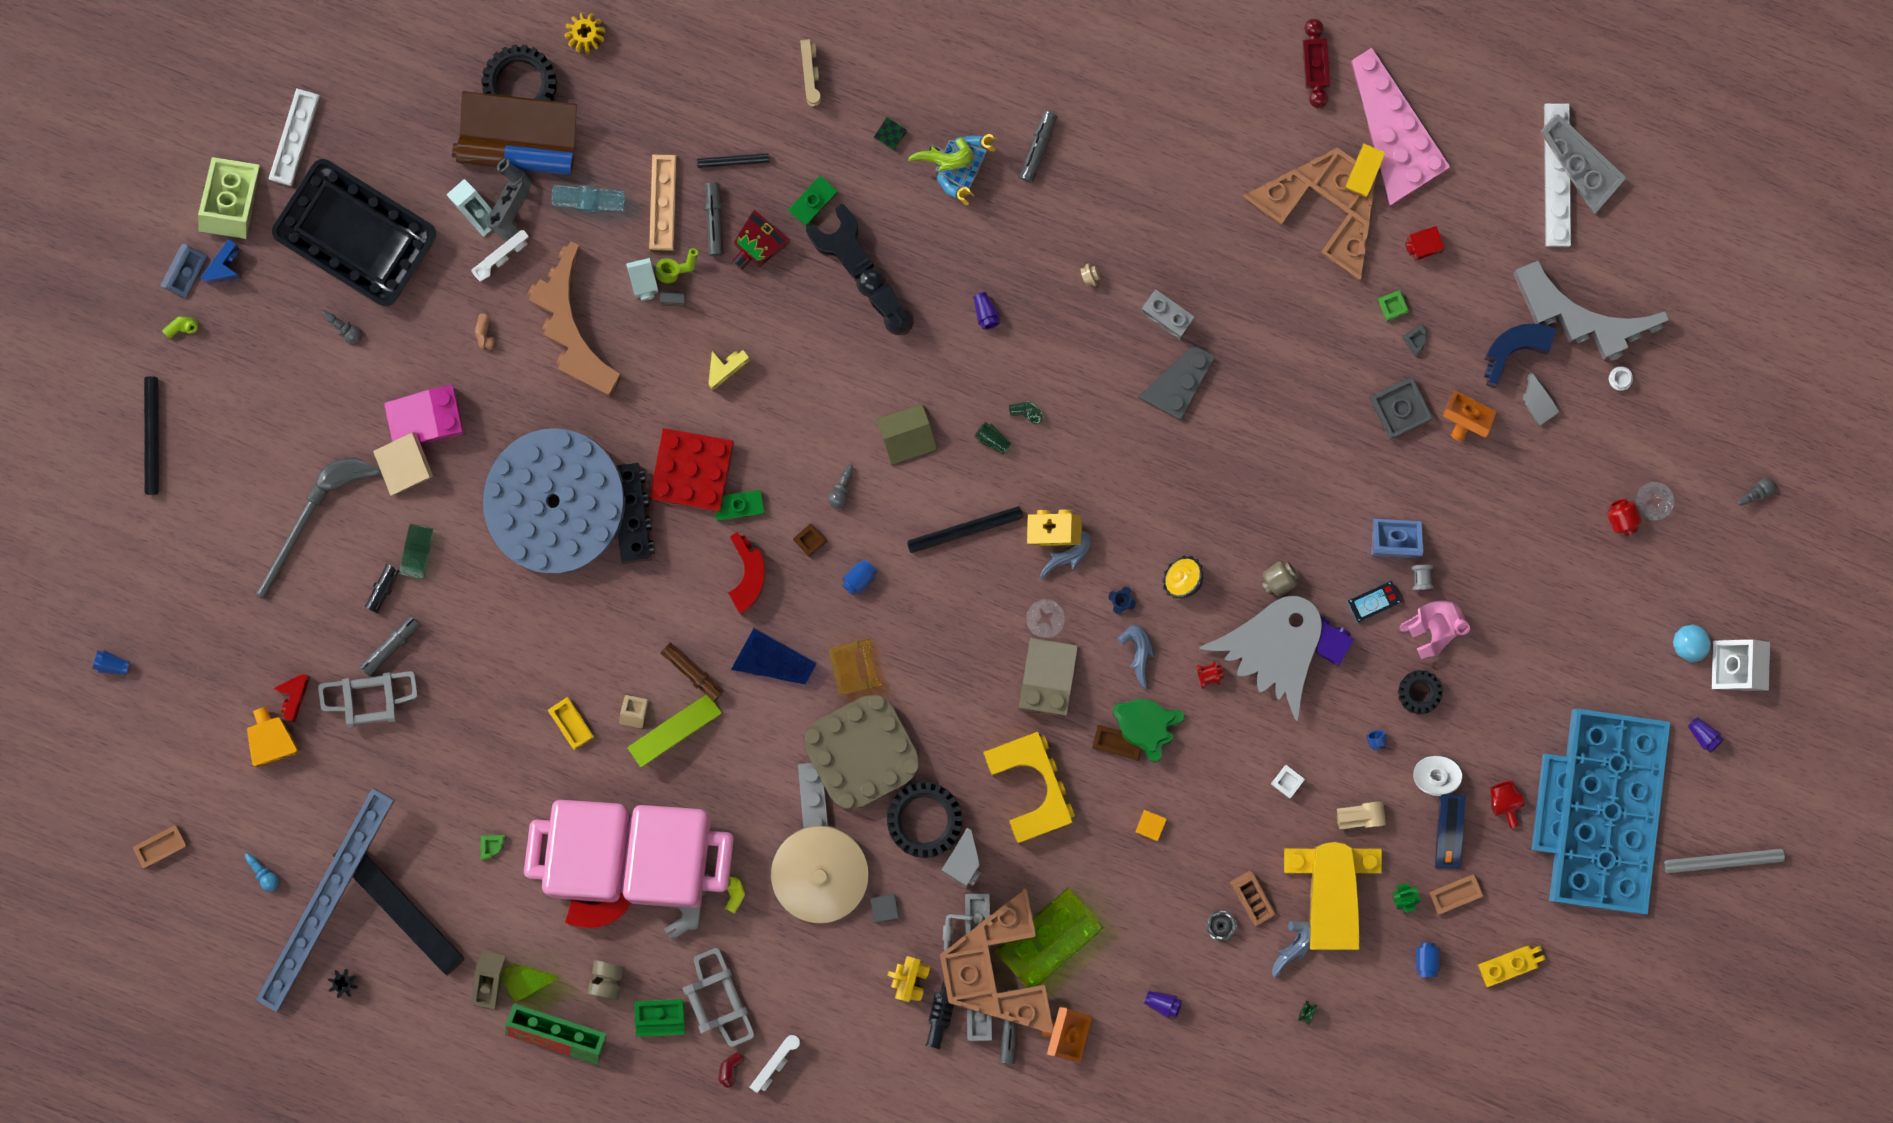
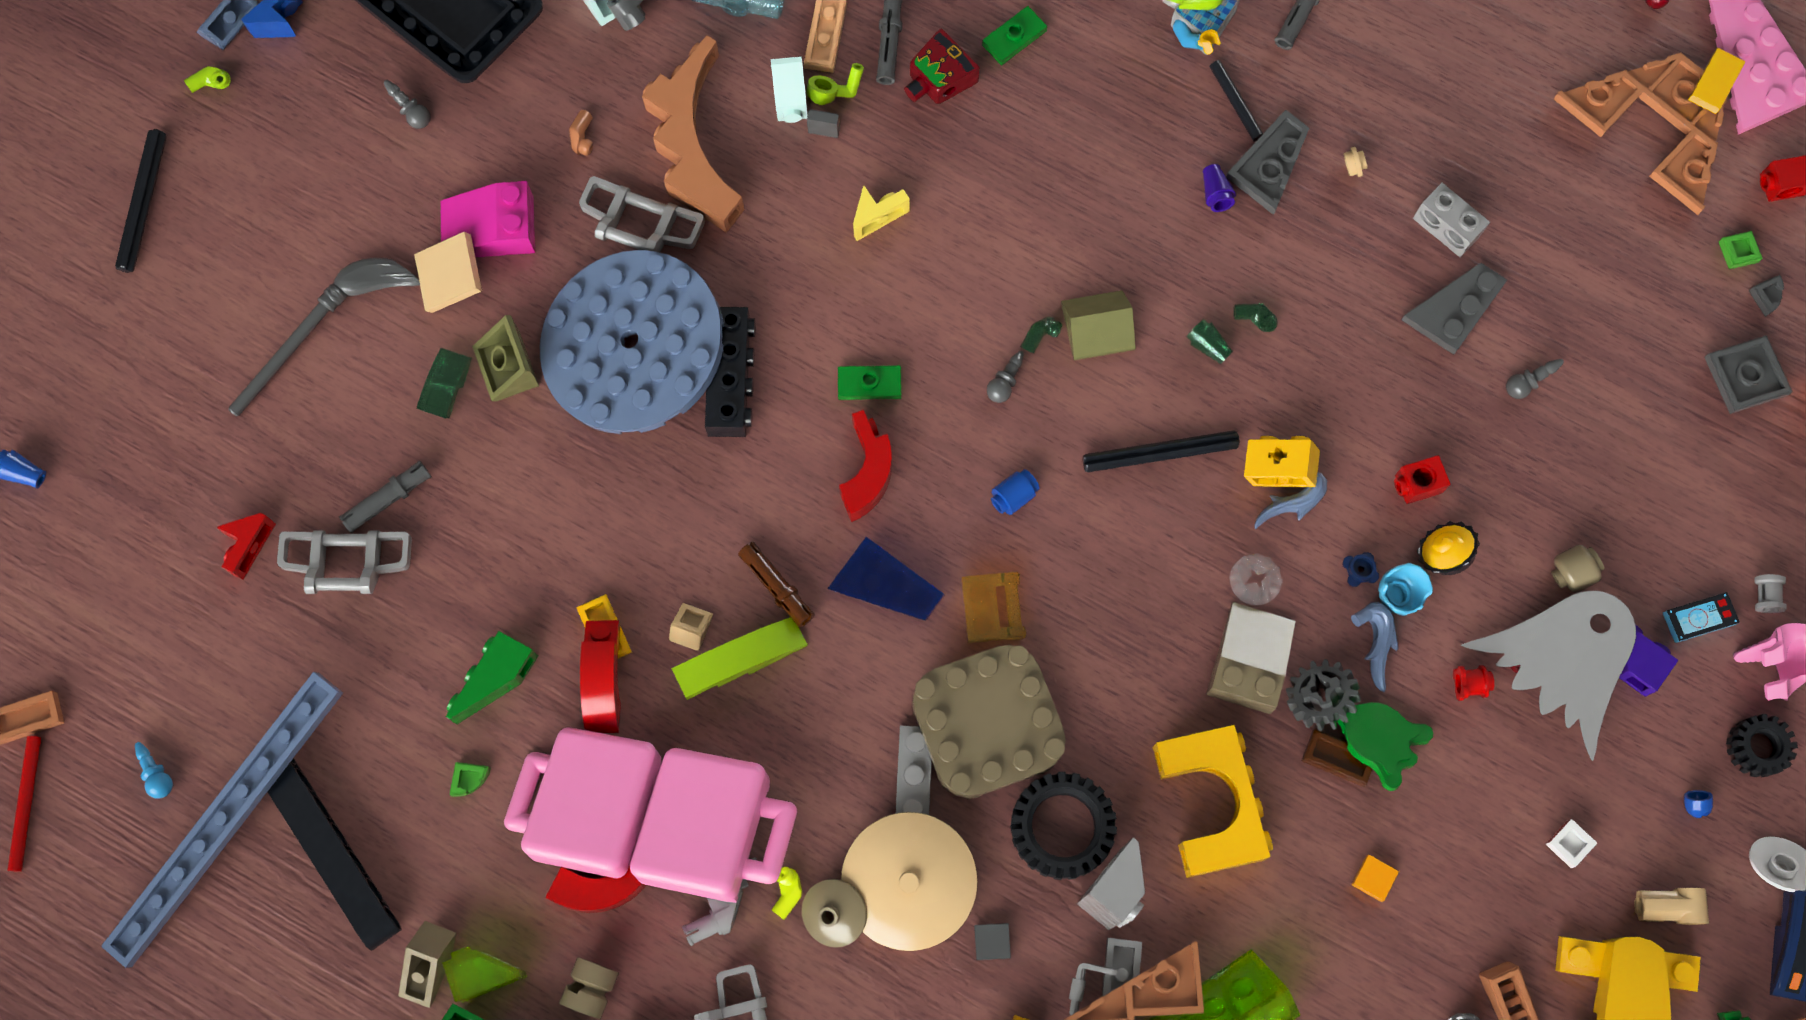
camera: 10 degrees right, 10 degrees down
light orange torso [247,707,300,768] -> none
black gear [328,969,358,998] -> none
black pin [364,564,400,614] -> none
white hinge [471,230,529,282] -> none
red plate [649,428,734,512] -> none
reddish brown tile [793,523,827,557] -> none
black piece [806,204,914,335] -> none
medium blue slope [1371,519,1423,559] -> none
none -> red bar [7,736,41,872]
none -> green slope [445,631,538,724]
none -> olive slope [472,315,539,401]
none -> light grey bar [579,176,705,252]
none -> red arch [580,620,621,733]
none -> dark tan dish [802,879,867,947]
none -> clear green arm [1020,316,1063,354]
none -> black bar [1209,60,1263,141]
none -> dark grey wing [1226,110,1309,215]
none -> dark grey gear [1286,659,1361,731]
none -> medium azure hair [1378,563,1433,616]
none -> red brick [1394,455,1451,504]
none -> dark grey bar [1506,359,1564,399]

